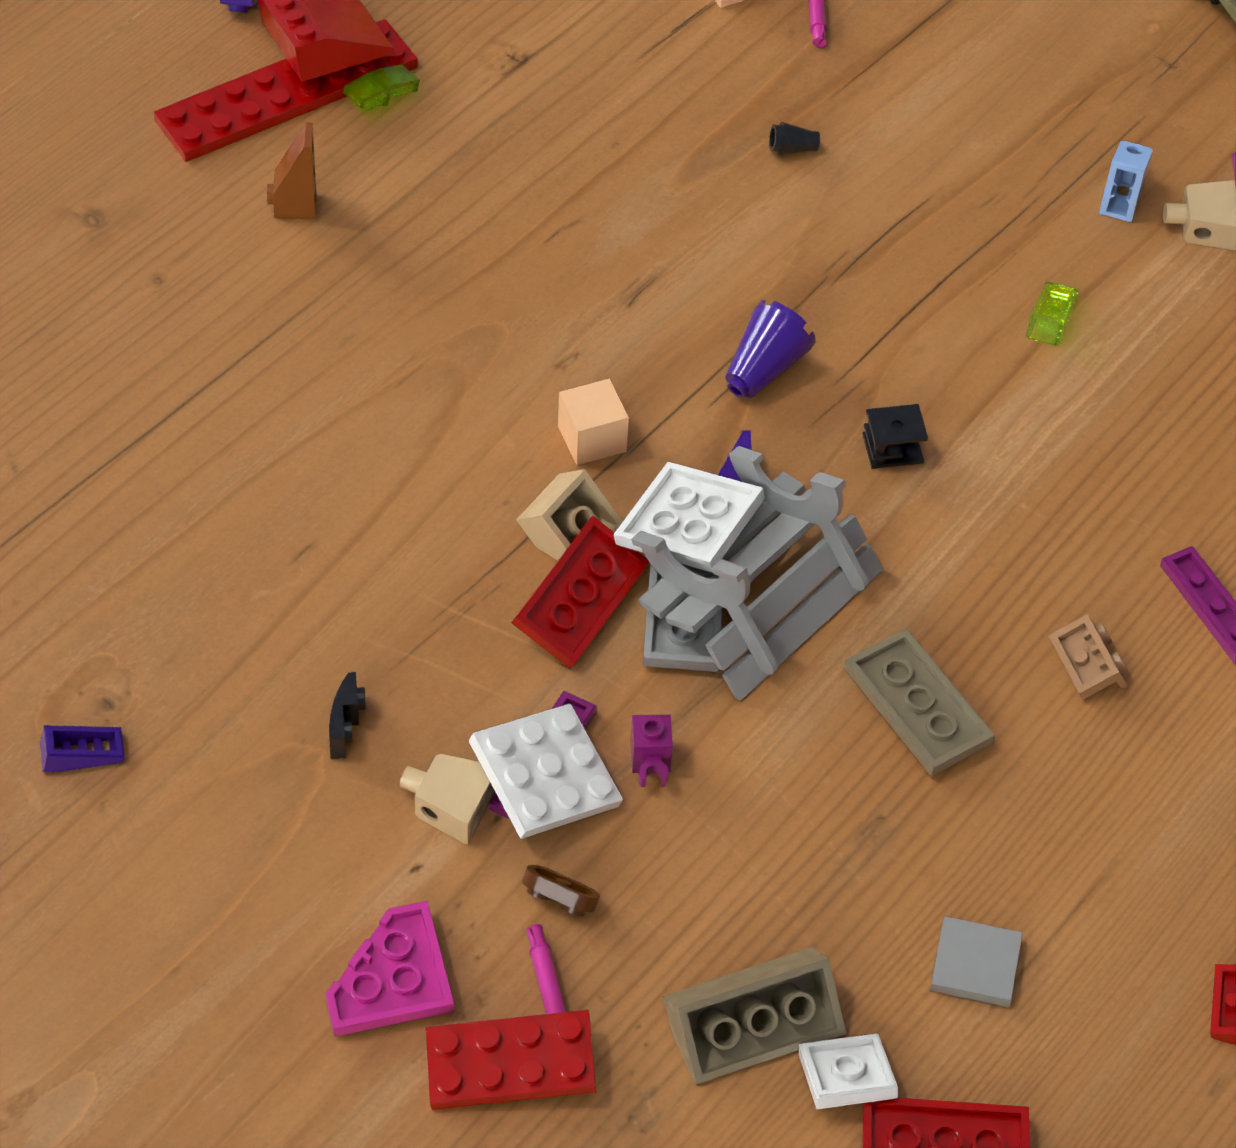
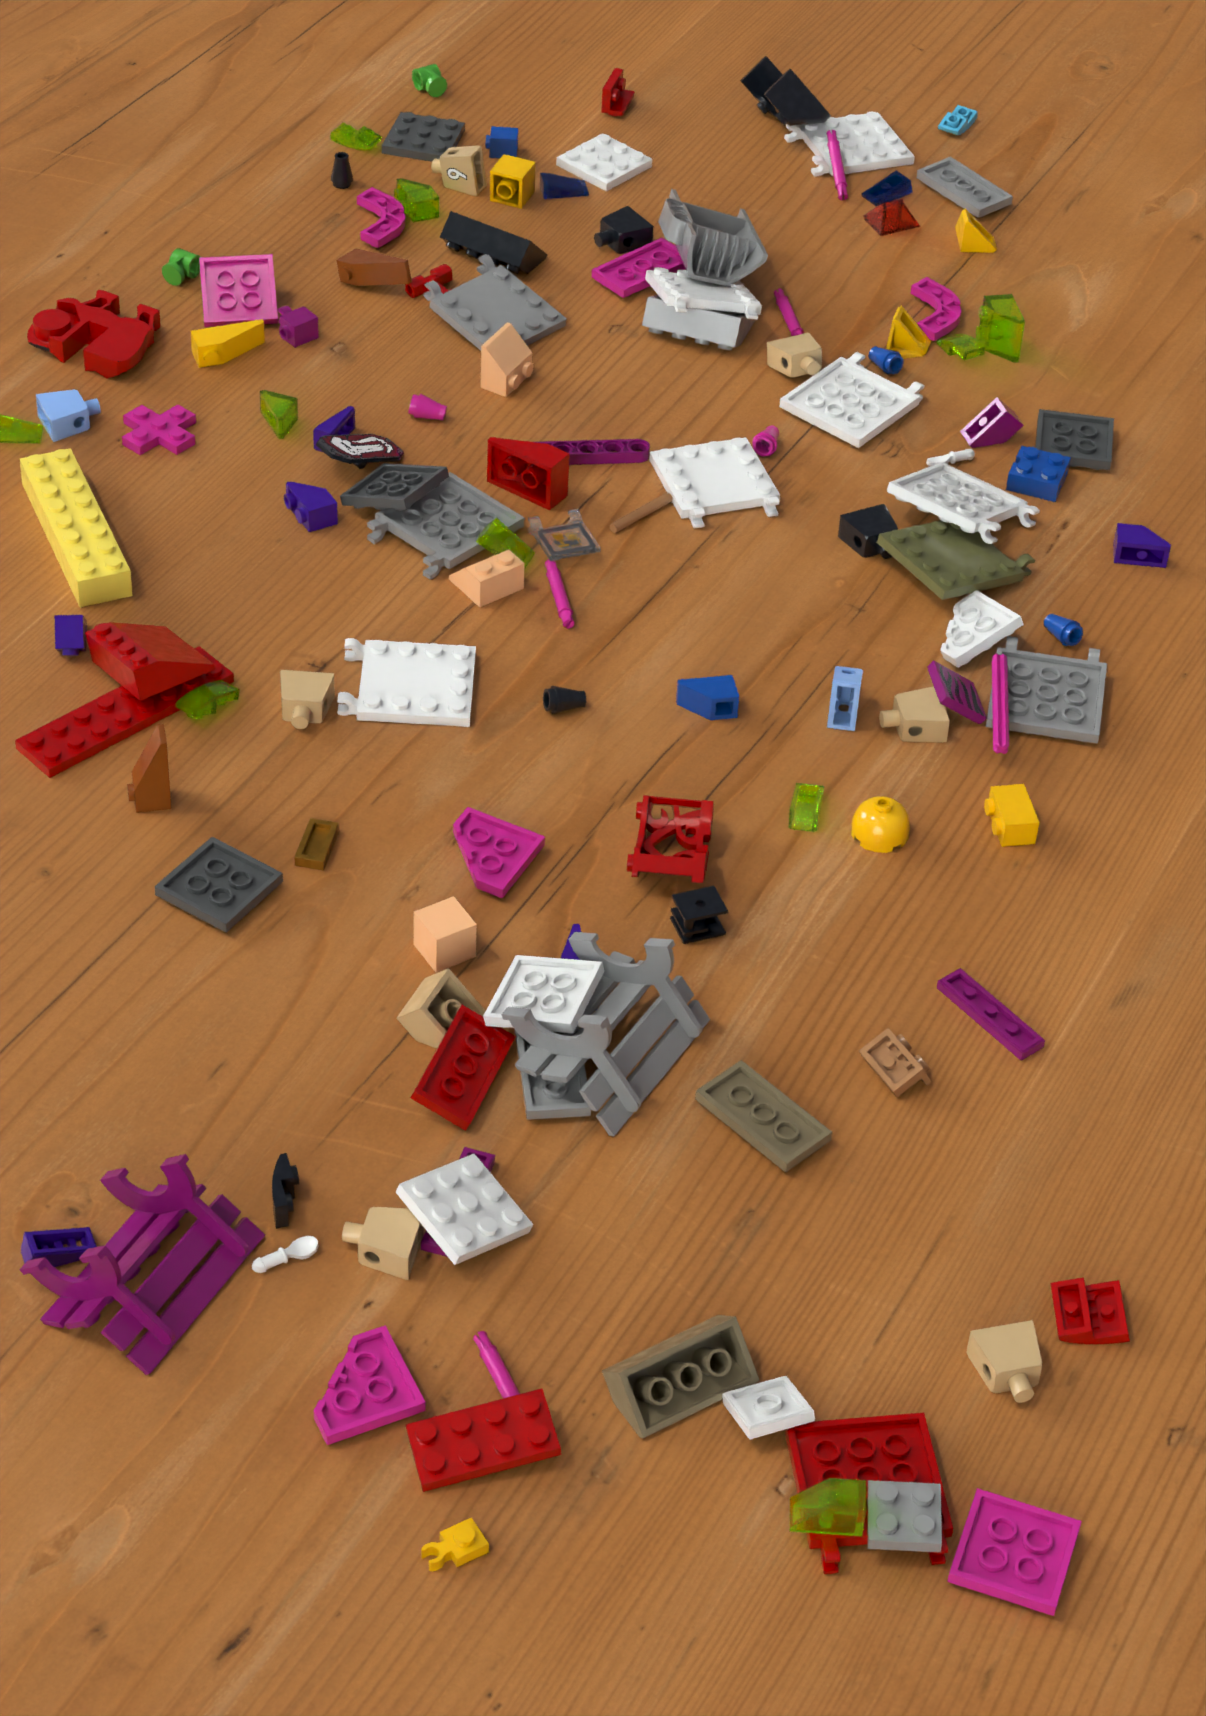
camera: 10 degrees left, 10 degrees down
reddish brown plate [522,865,600,916] -> none
magenta brick [630,714,673,787] -> none
dark purple cone [725,300,816,398] -> none
light grey tile [930,916,1022,1007] -> none
none -> magenta piece [20,1154,265,1375]
none -> dark grey plate [155,837,283,933]
none -> white piece [252,1236,319,1273]
none -> tan torso [280,670,335,729]
none -> pearl gold tile [294,818,339,871]
none -> white plate [337,638,476,727]
none -> dark pink plate [453,807,545,898]
none -> red fence [627,795,714,884]
none -> blue slope [676,675,740,720]
none -> yellow cylinder [851,796,910,853]
none -> tan torso [966,1320,1042,1403]

